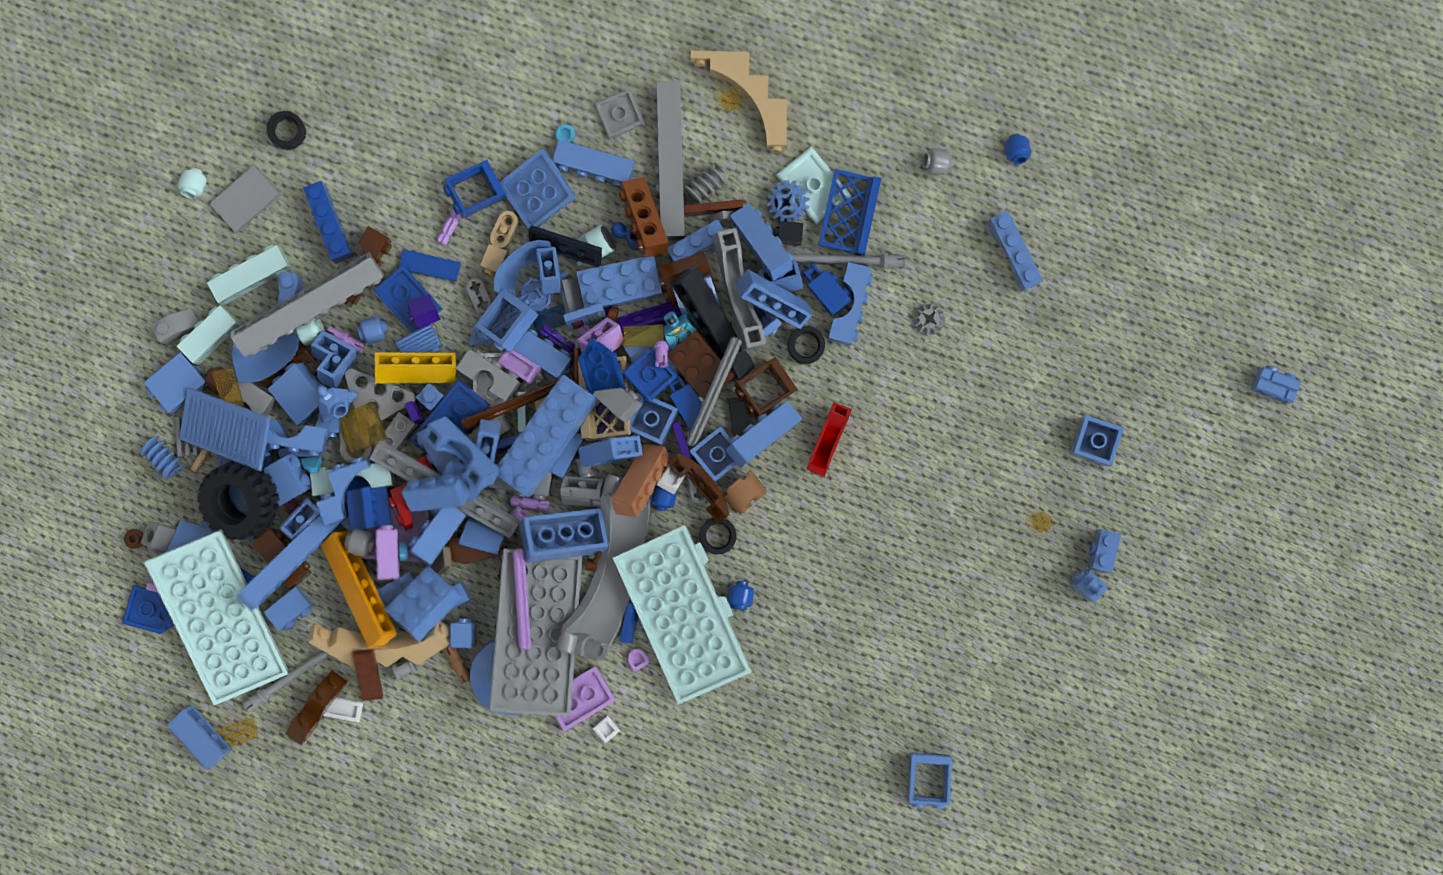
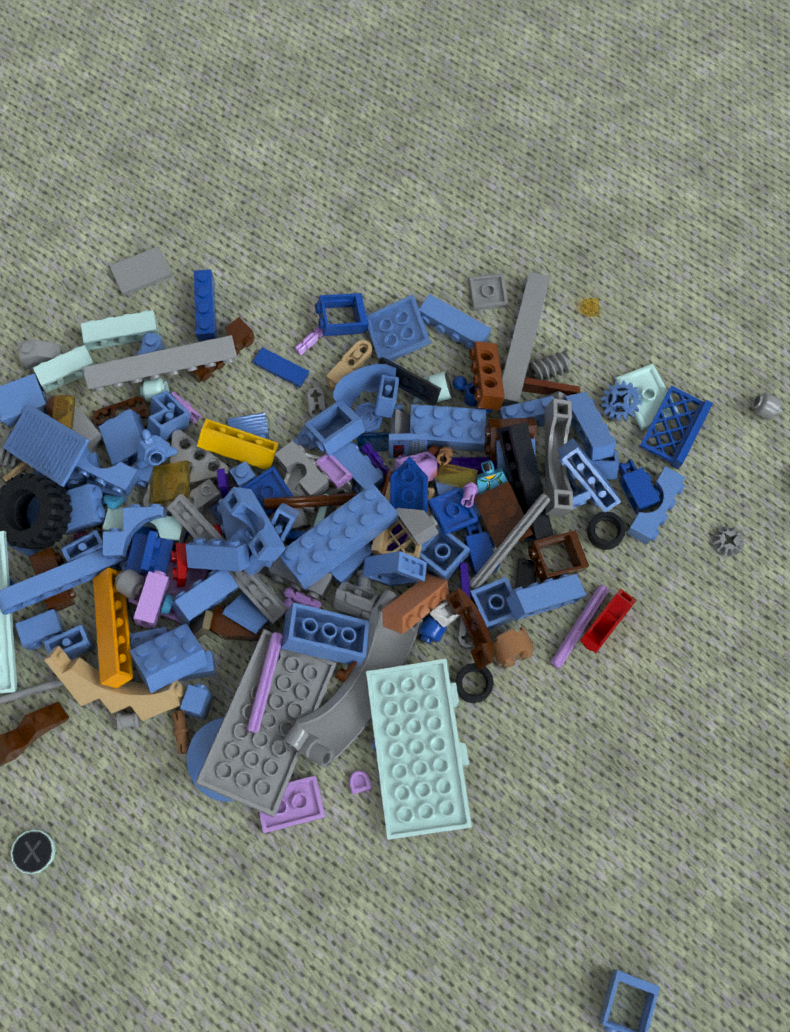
camera: 15 degrees right, 15 degrees down
light aqua head [178,168,207,199] -> none
medium blue piece [232,332,299,383] -> none
black tyre [266,110,307,150] -> none
white tile [323,697,364,723] -> none
copper tile [352,649,383,700] -> none
medium blue head [357,316,388,344] -> none
blue tile [373,265,442,333] -> none
dark purple brick [407,294,441,328] -> none
medium azure tile [555,124,575,143] -> none
white tile [592,715,621,743] -> none
blue tile [619,602,638,643] -> none
tan arch [691,50,787,153] -> none
blue head [727,581,754,610] -> none
light grey bar [749,253,906,269] -> none
black brick [775,221,803,246] -> none
none -> black tile [11,830,56,874]
none -> medium blue brick [44,624,95,660]
none -> medium nougat pin [437,445,453,465]
none -> lavender axle [551,585,609,668]

